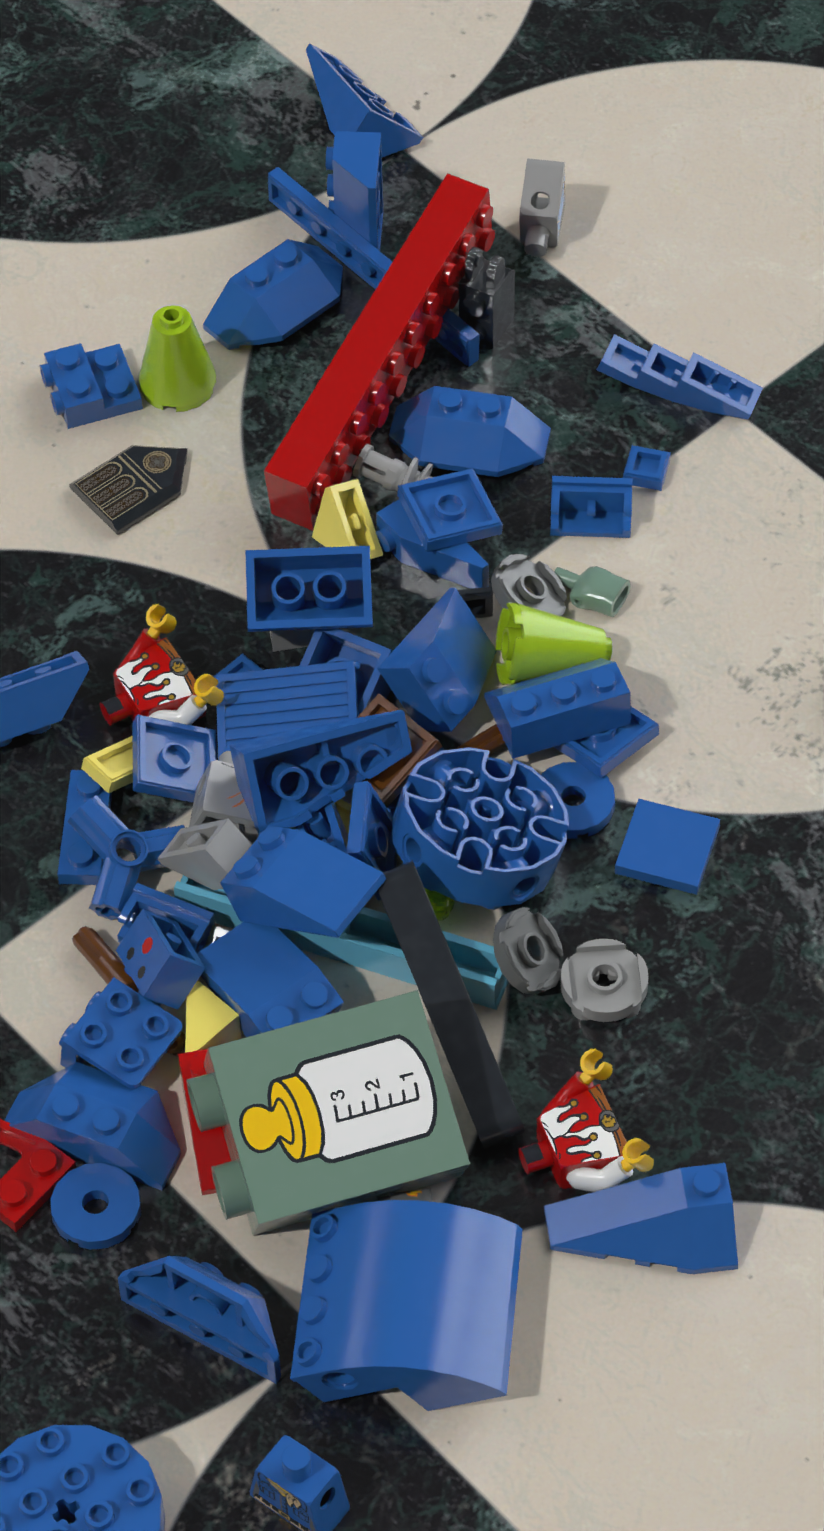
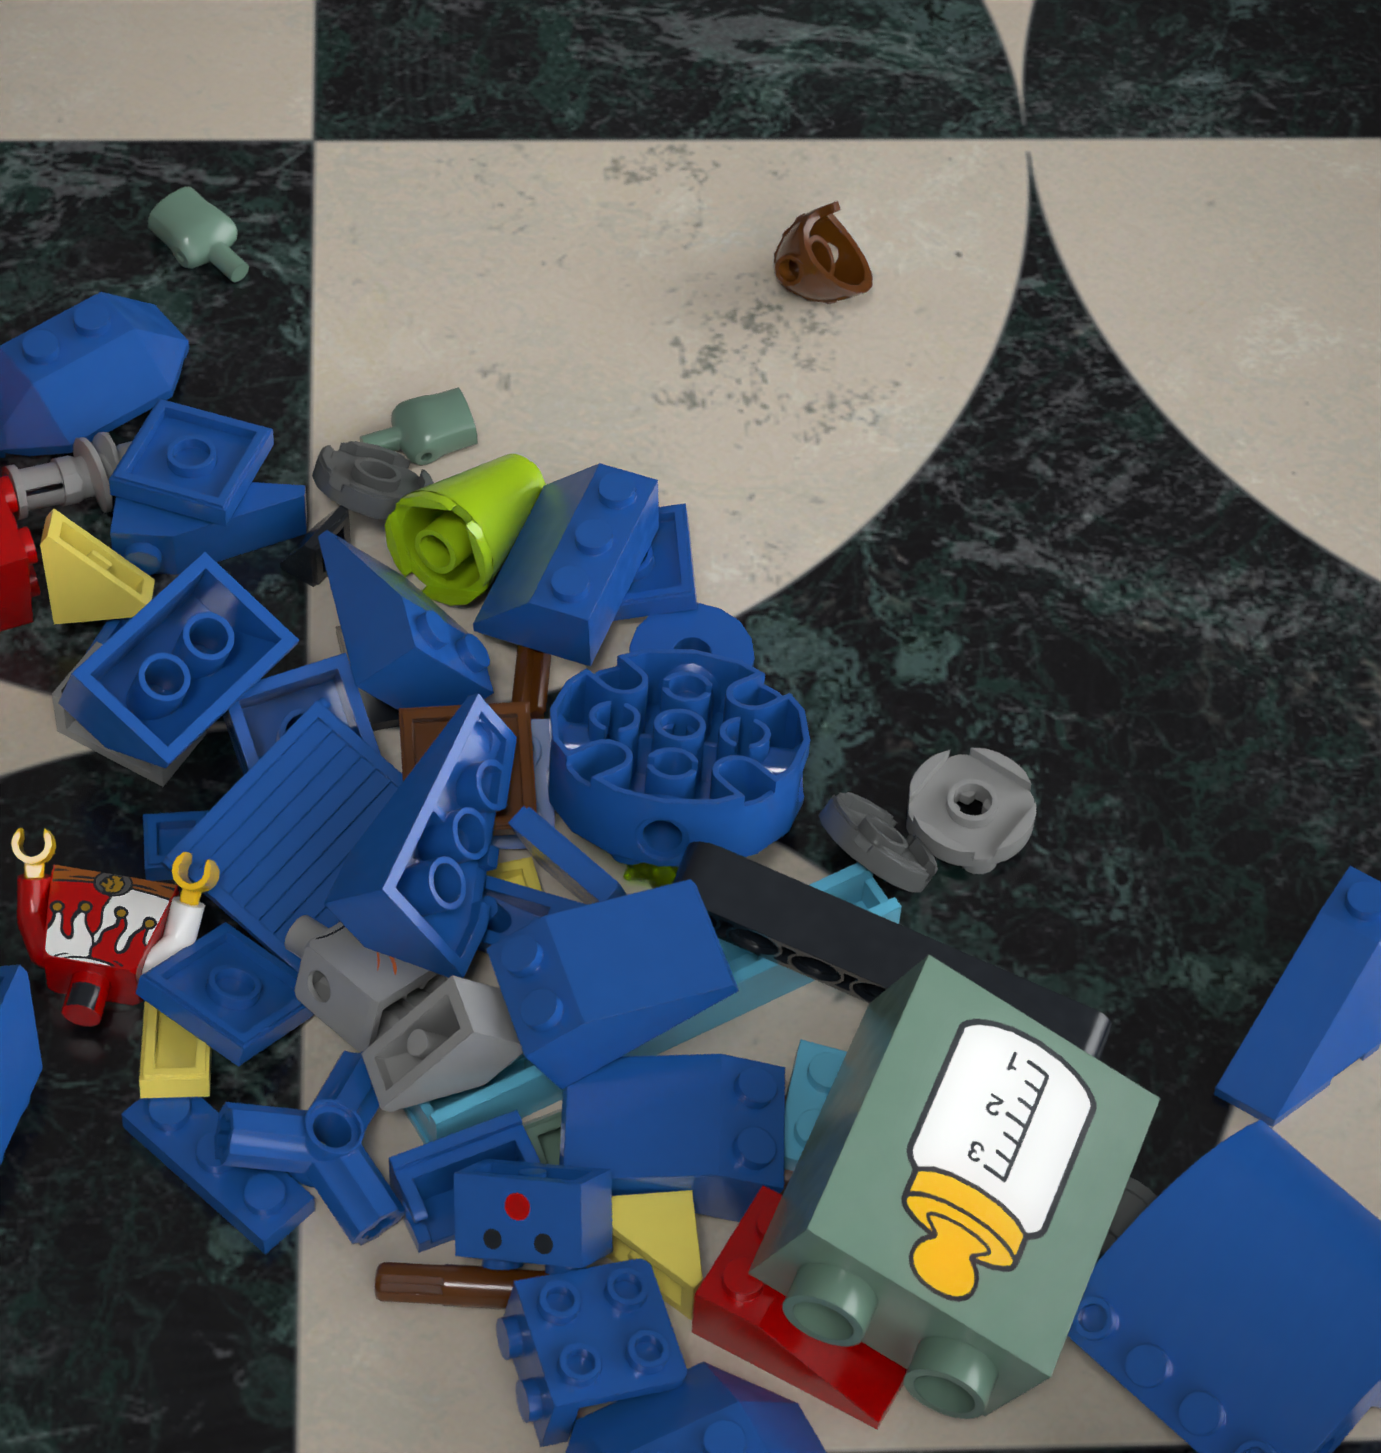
camera: 55 degrees left, 0 degrees up
torso [519,1049,654,1192] -> none
blue hinge [550,476,633,538] -> none
blue slope [597,334,763,420] -> none
blue tile [615,799,720,895] -> none
blue tile [623,445,671,491] -> none
none -> sand green piece [148,187,249,282]

